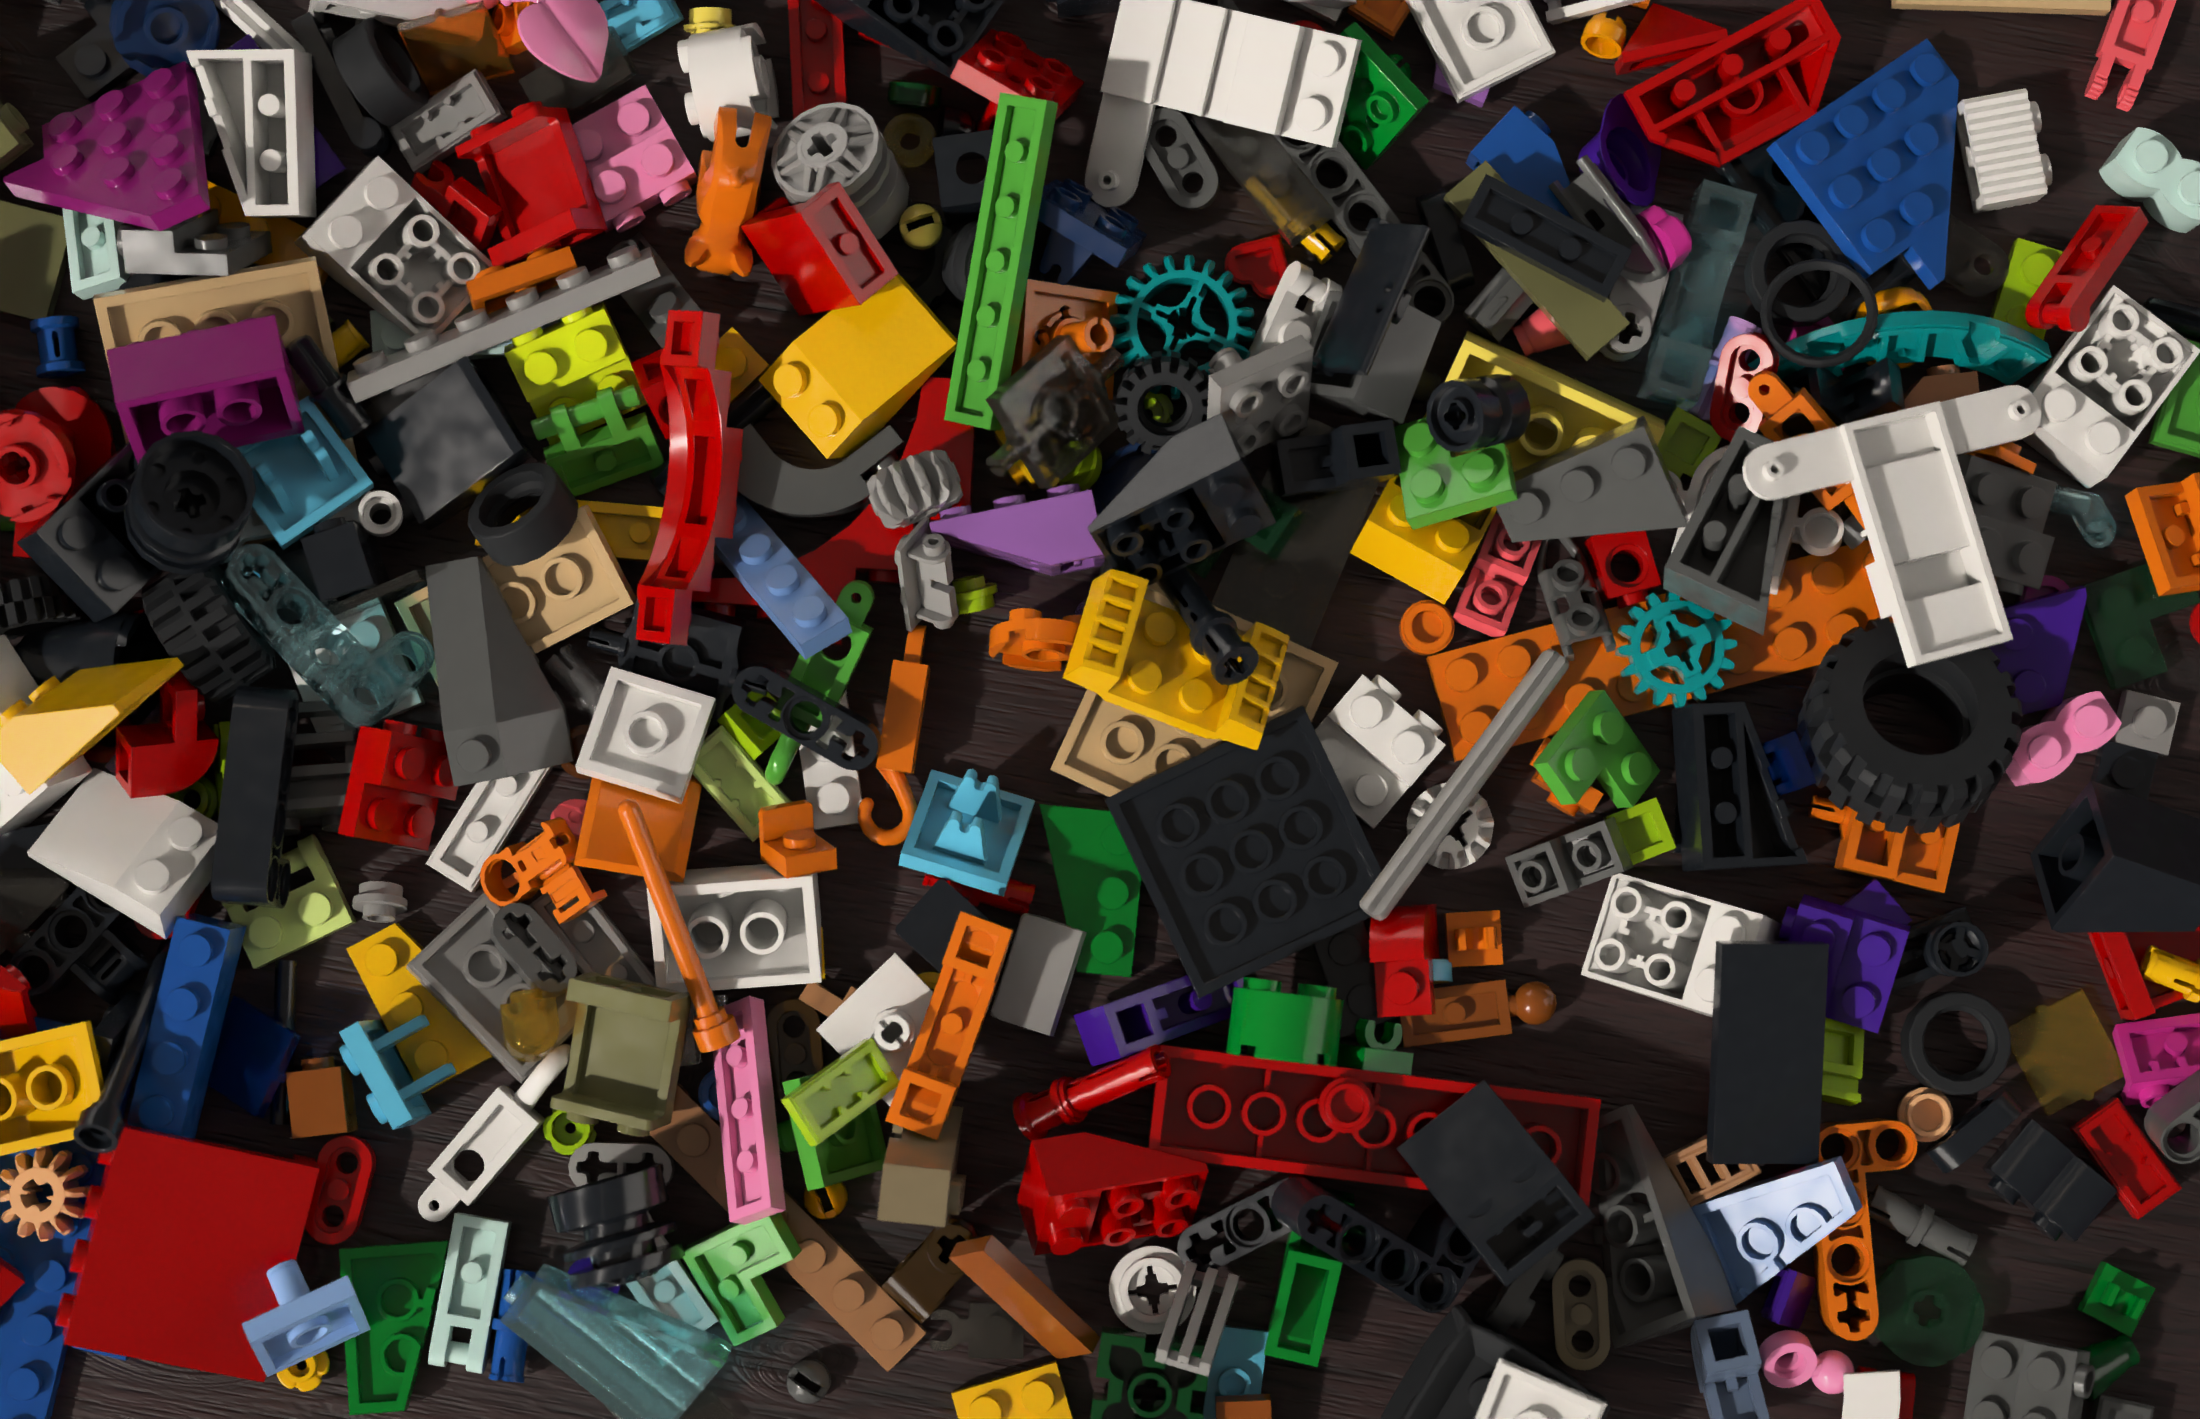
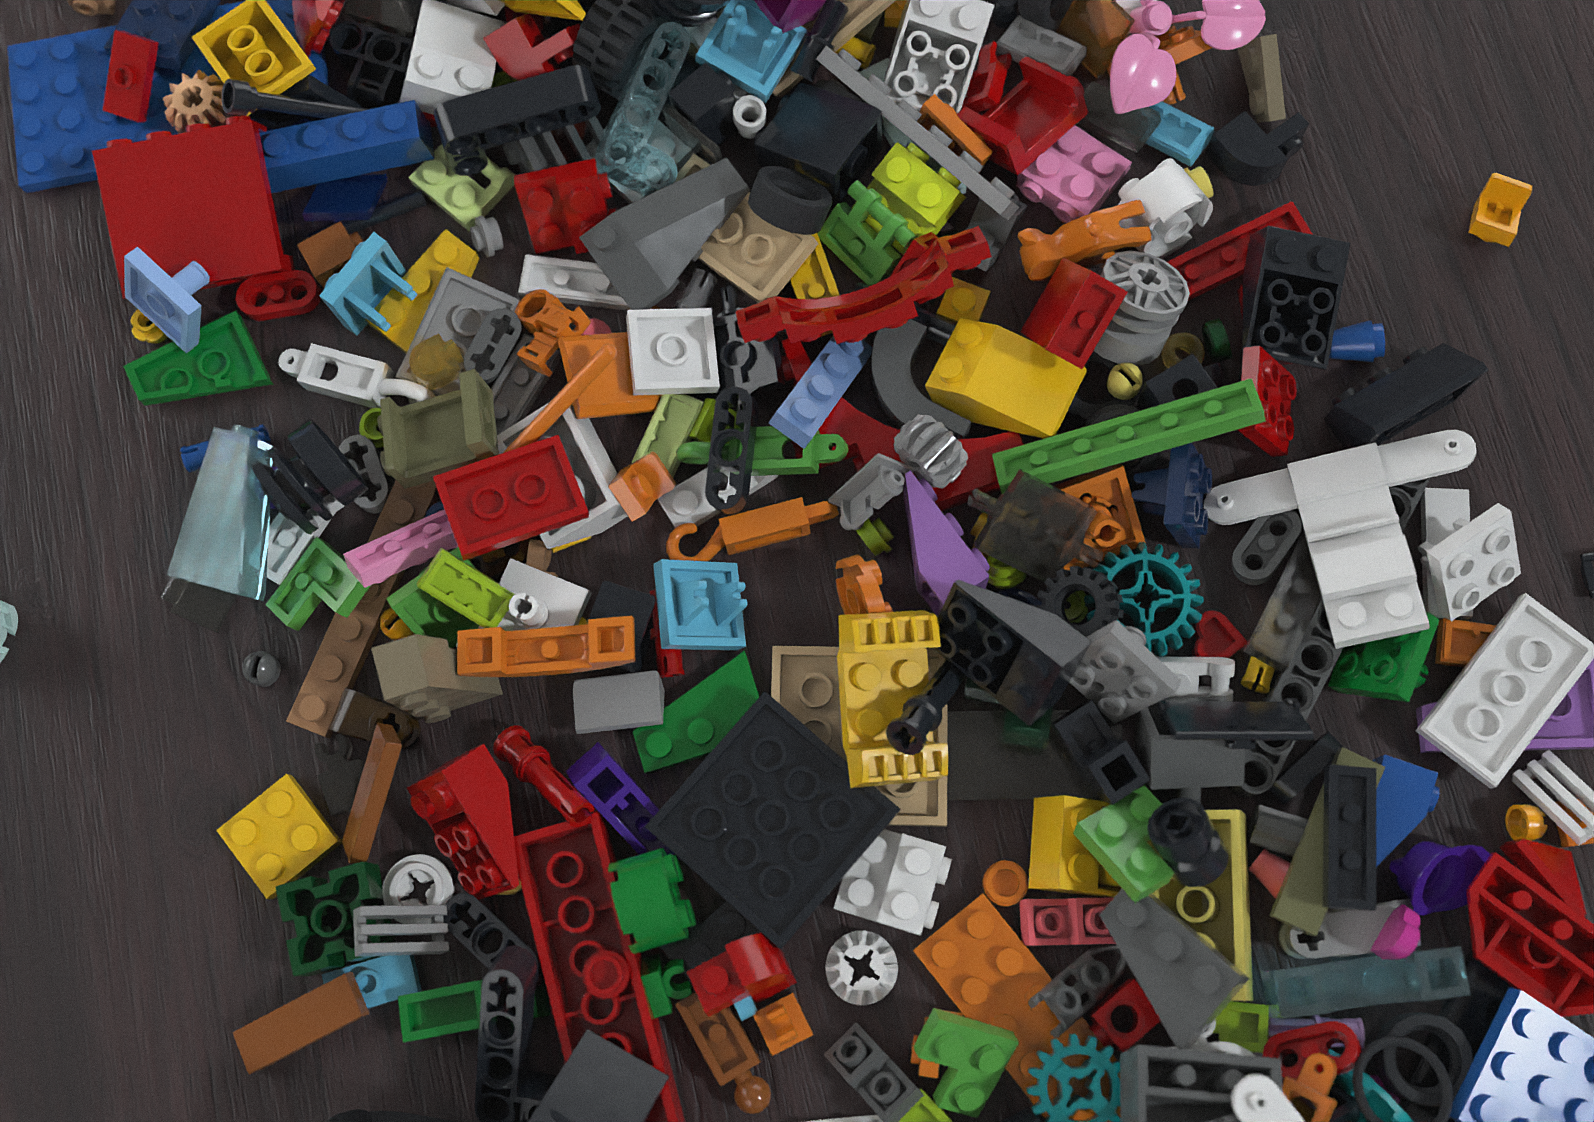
camera: 75 degrees right, 10 degrees down
light aqua plate [428,1212,512,1374] -> none
light grey axle [1359,648,1569,921] -> none
dark grey piece [1548,154,1668,283] -> none
none -> red plate [433,434,589,561]

